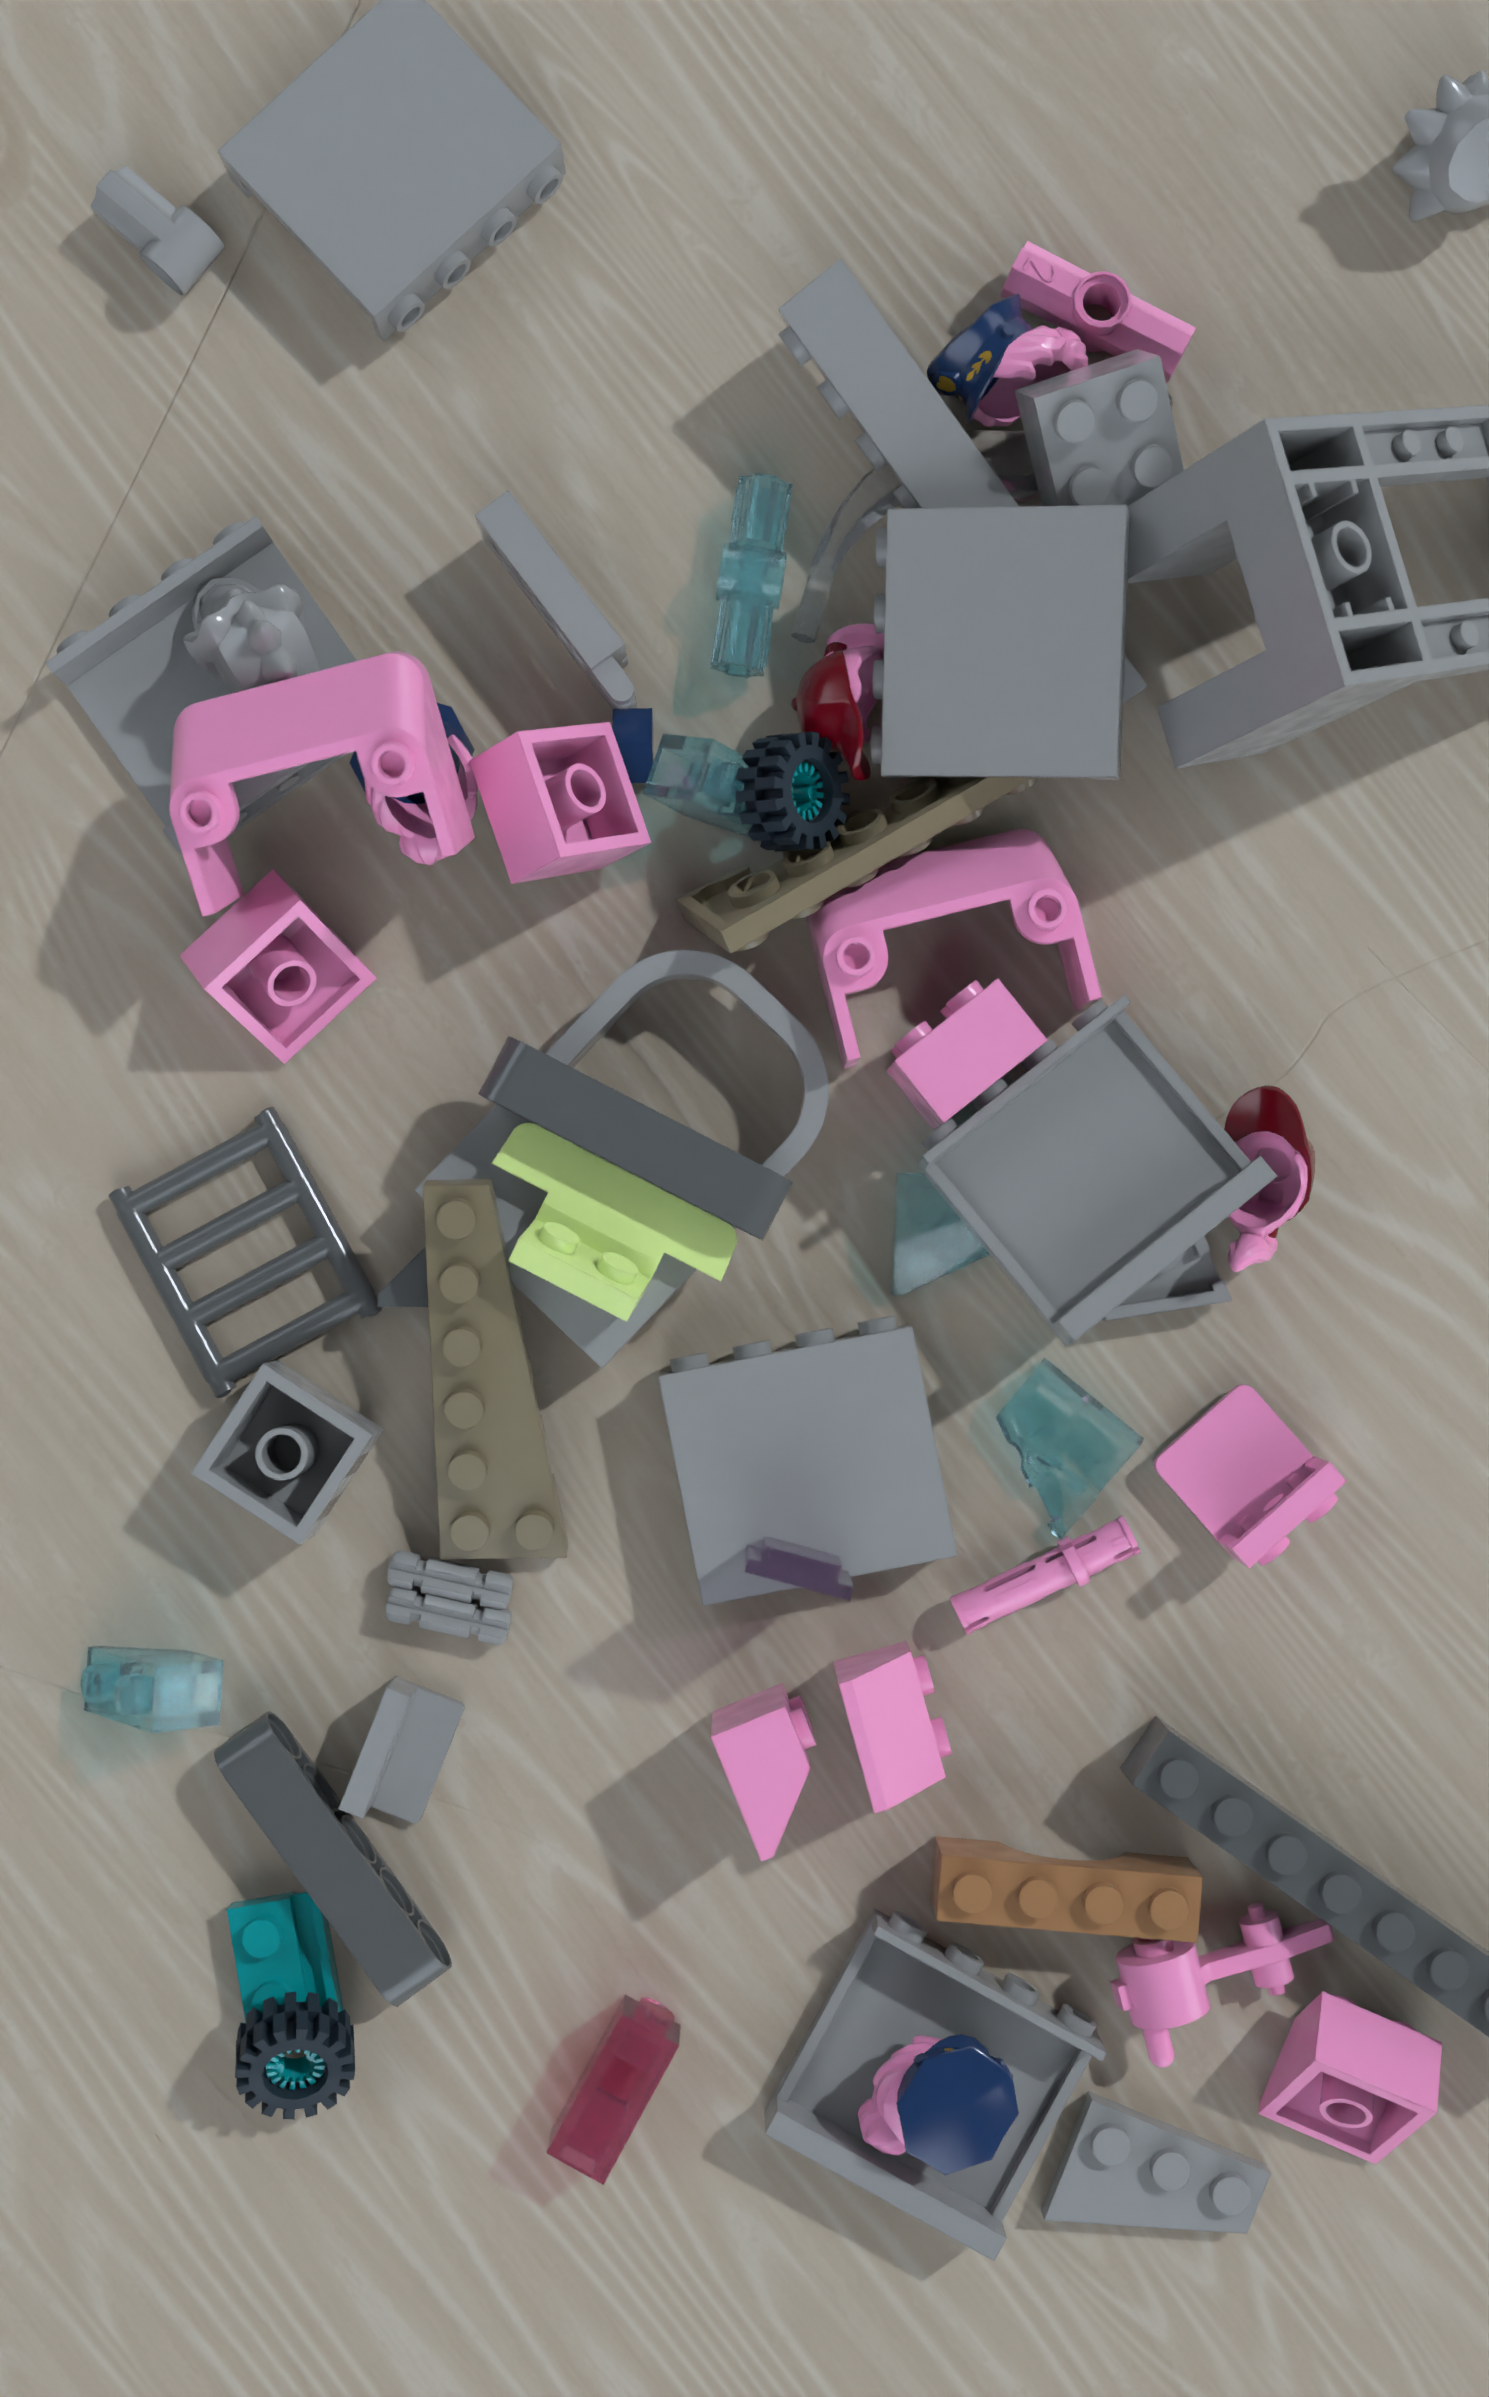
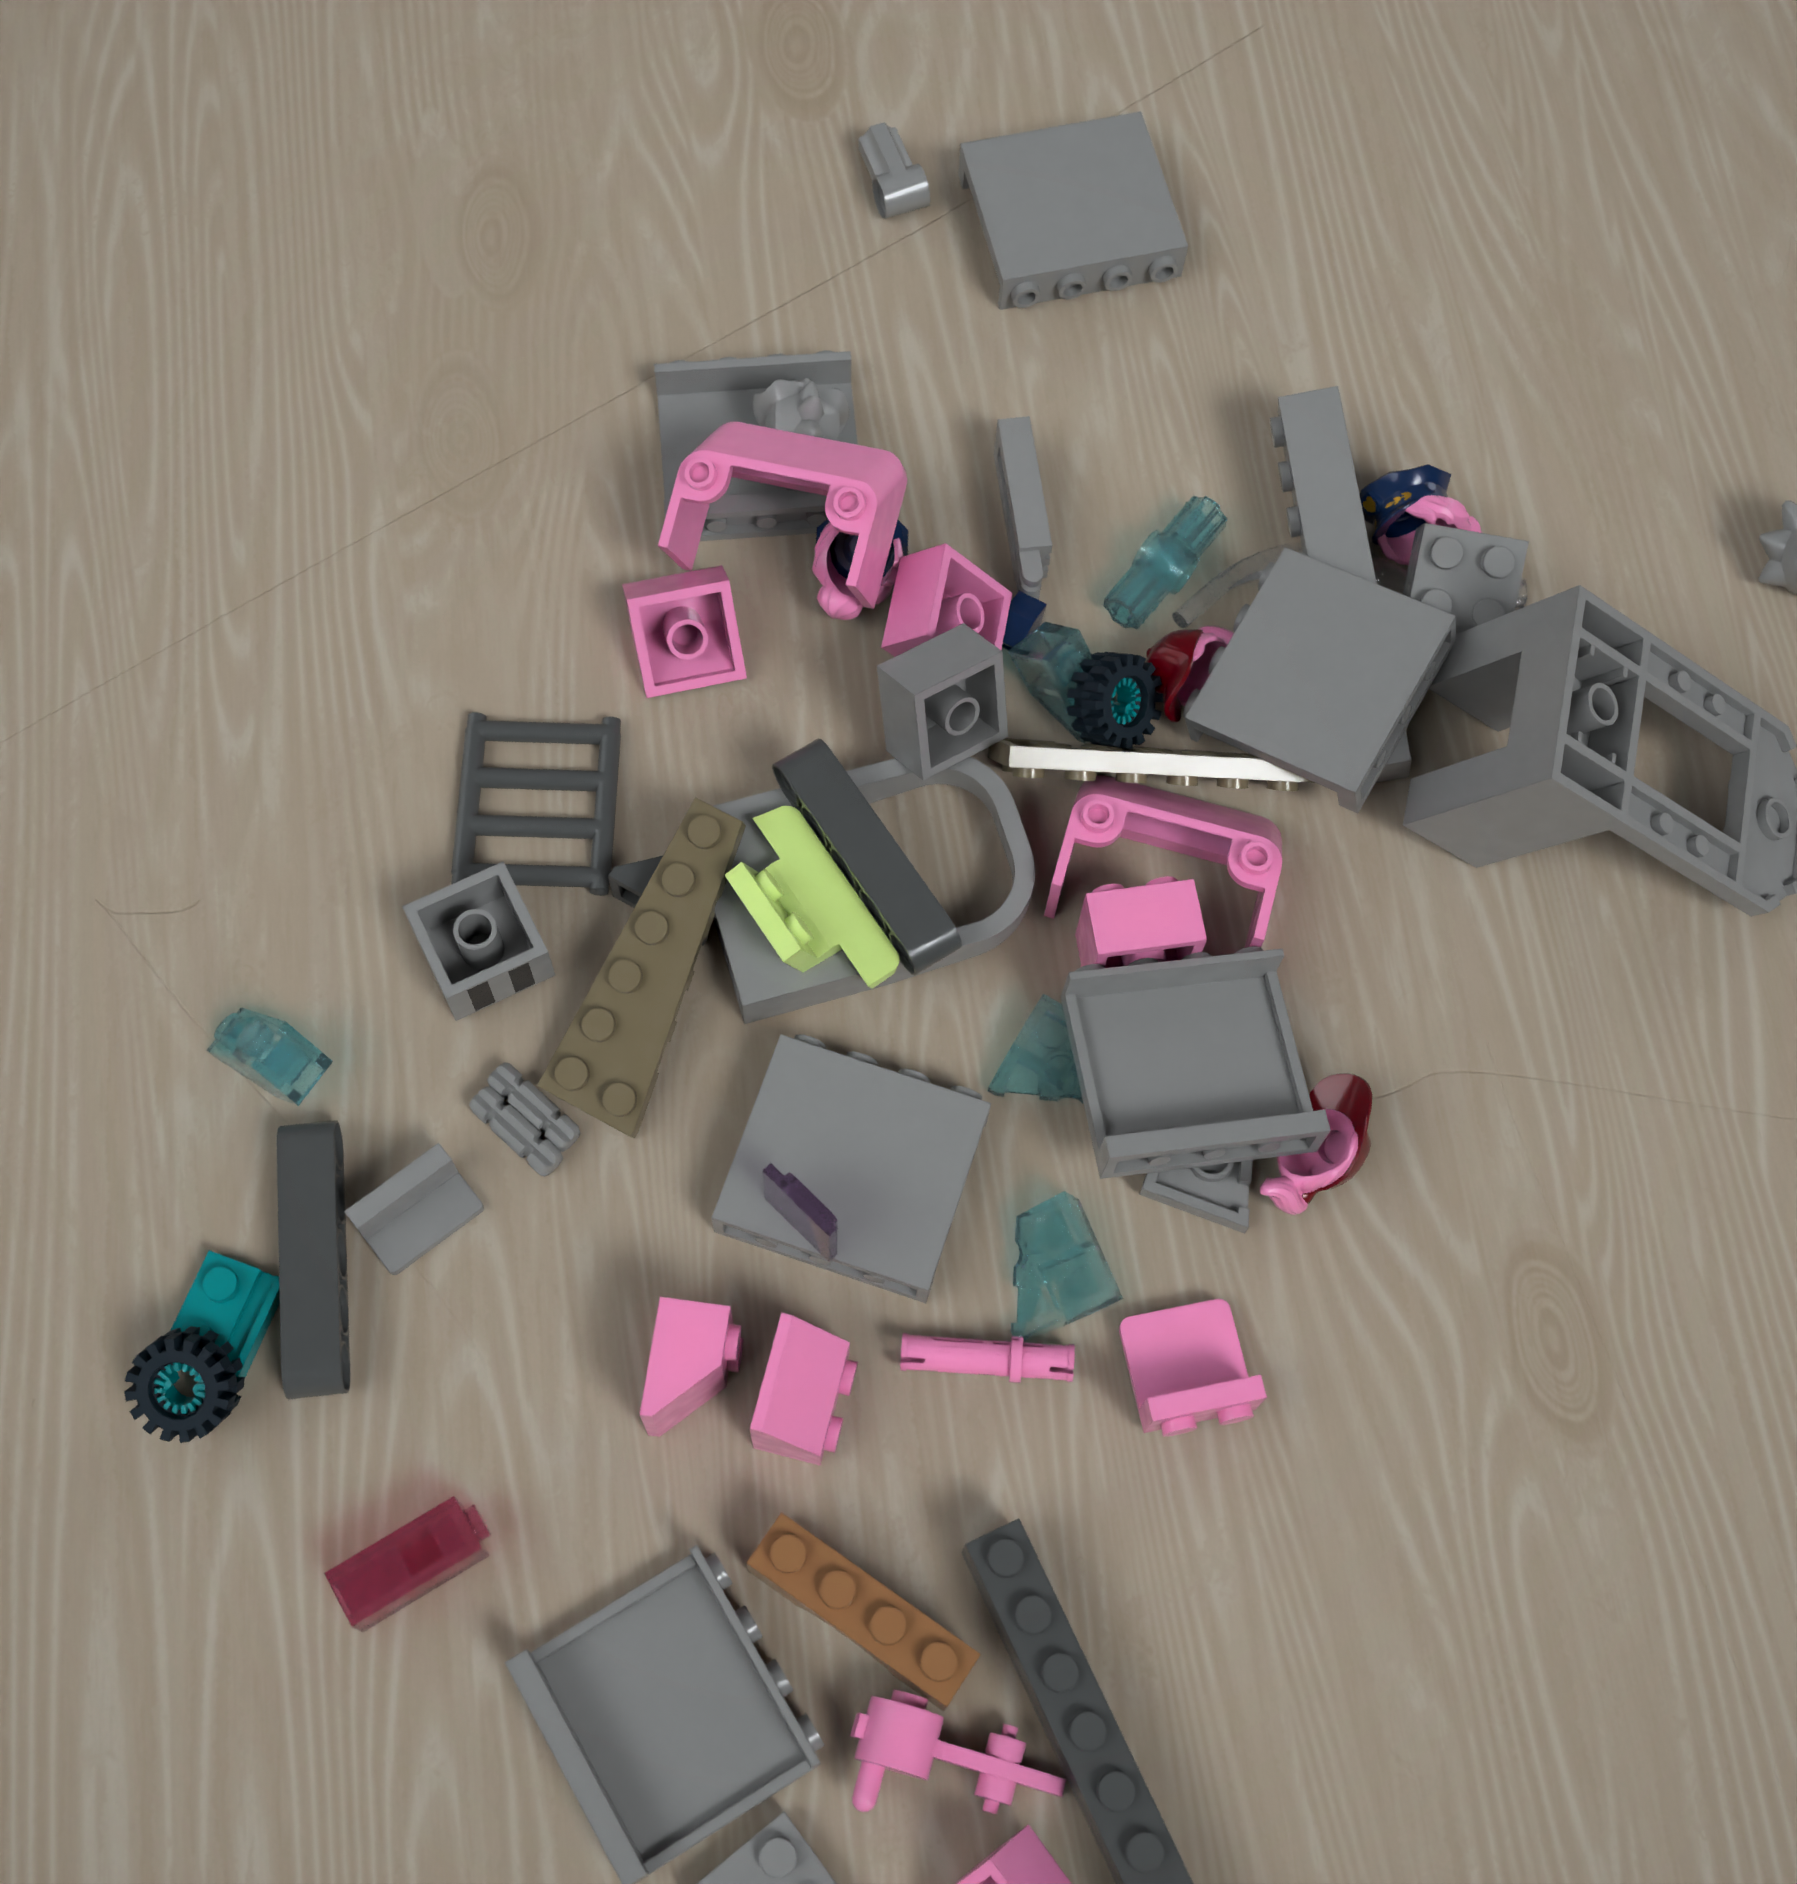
camera: 30 degrees right, 20 degrees down
dark blue piece [858,2034,1019,2175] -> none
bright pink piece [1000,241,1196,383] -> none
none -> light grey brick [877,623,1008,781]

